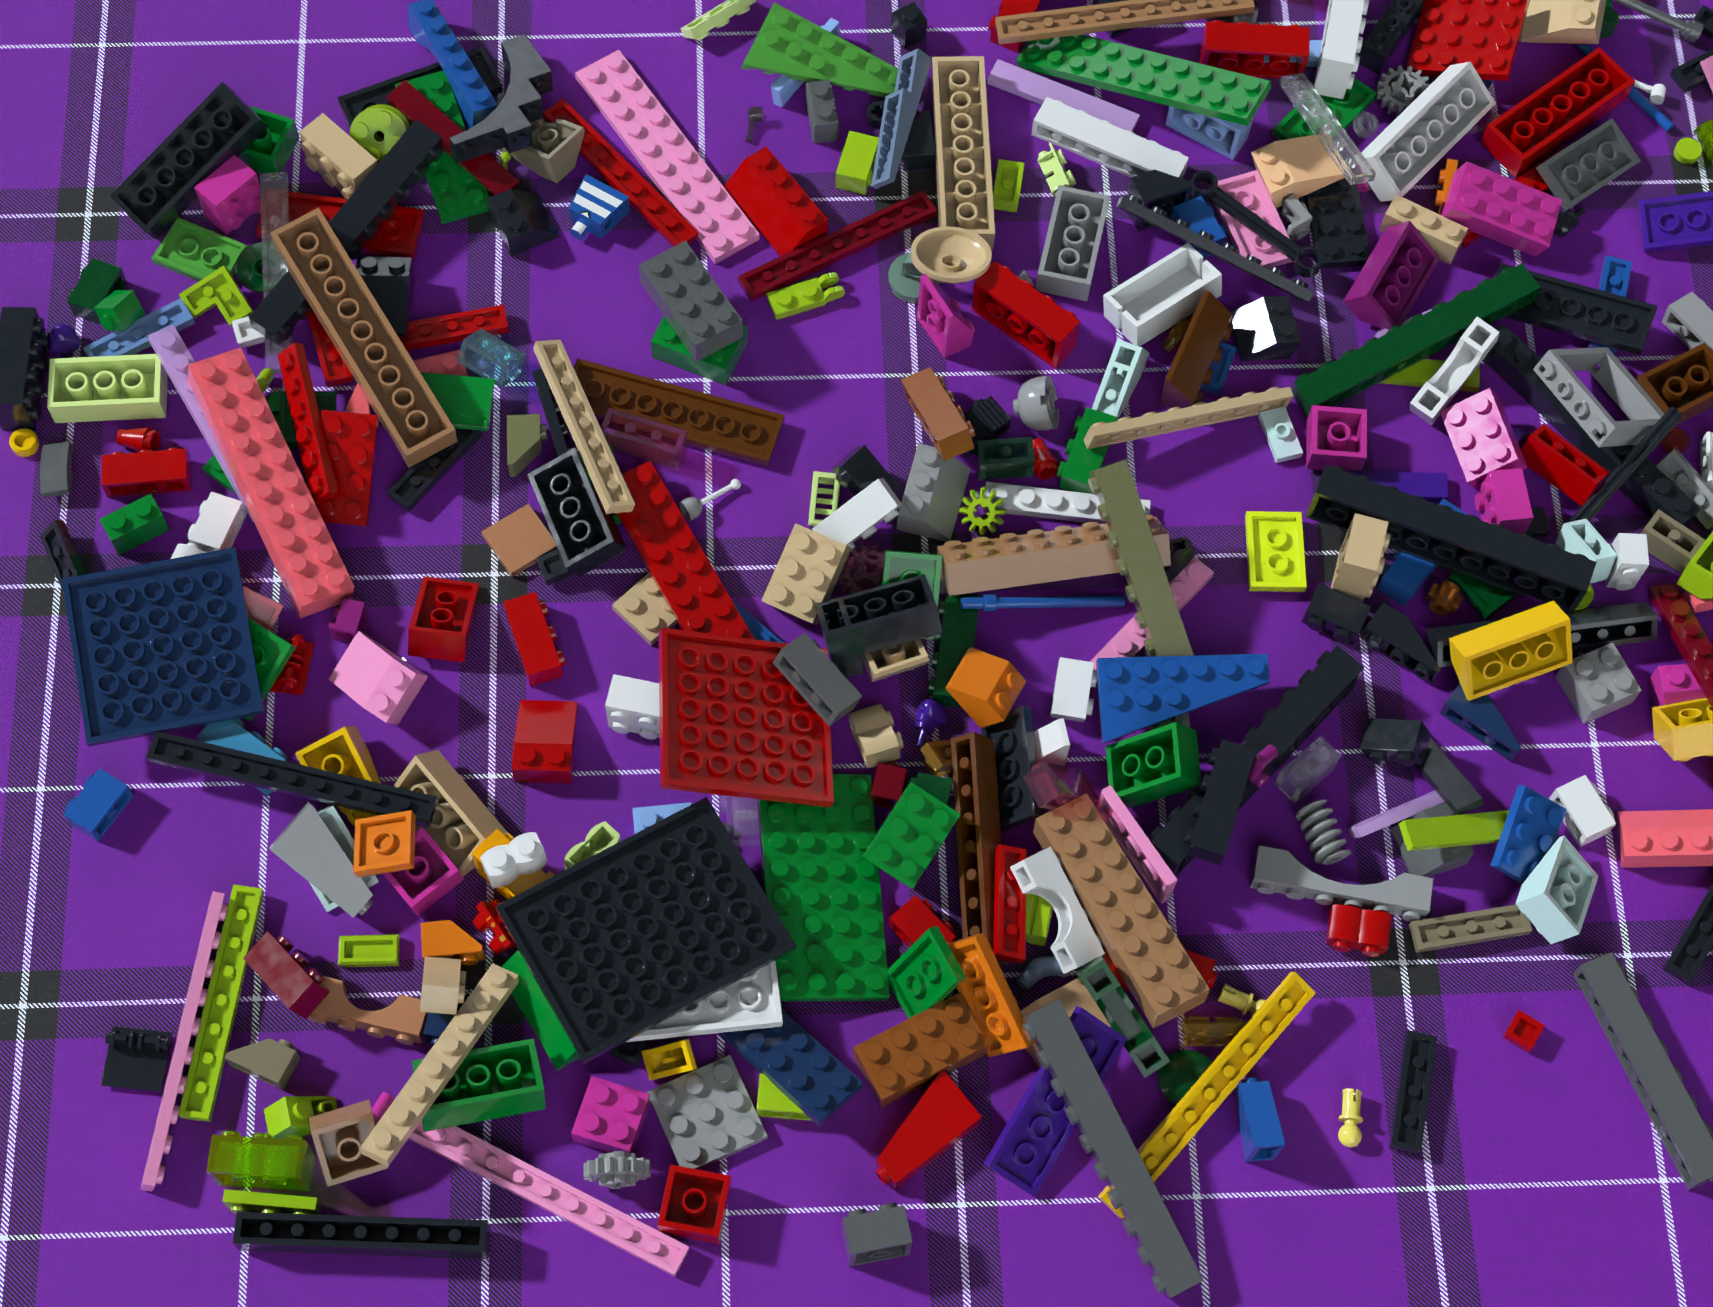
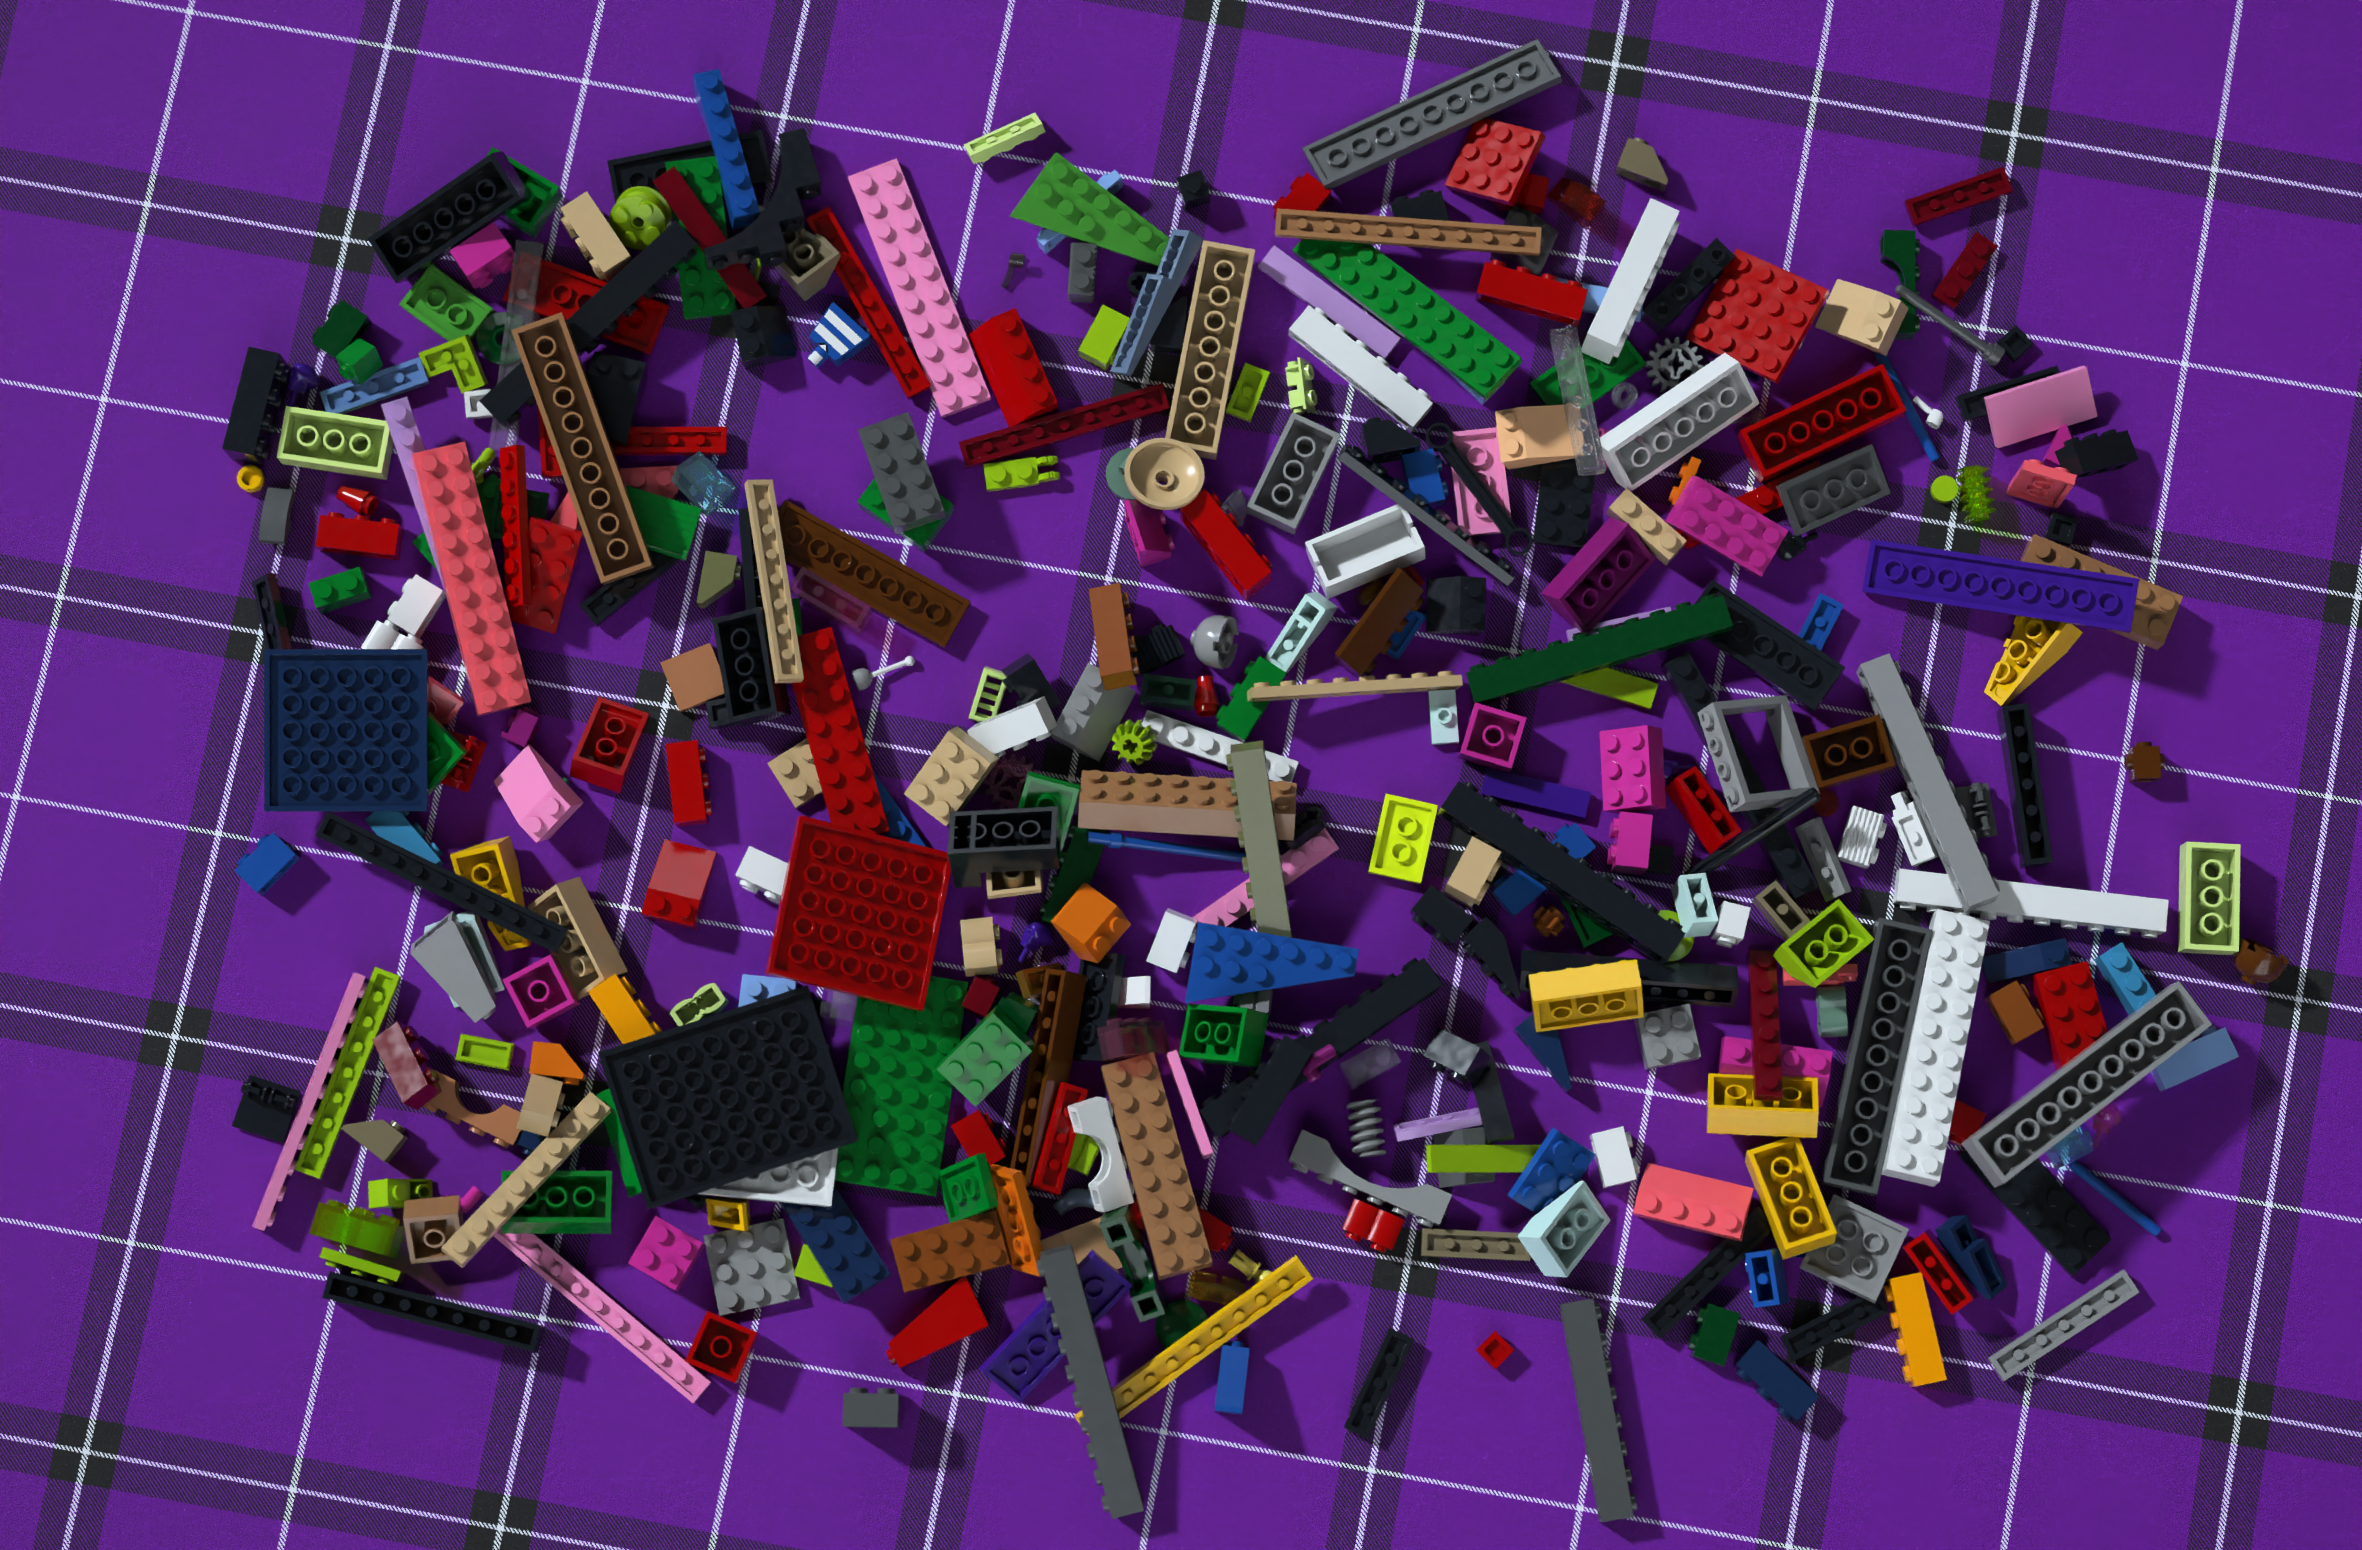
camera: 15 degrees right, 15 degrees up
orange plate [353,810,416,877] -> none
red hips [473,899,516,954] -> none
white brick [480,832,547,888] -> none
light grey gear [583,1151,651,1189] -> none
dark grey brick [773,632,862,727] -> none
light grey bracket [1281,195,1313,240] -> none
light yellow pin [1338,1088,1363,1147] -> none
white arch [1410,317,1499,426] -> none

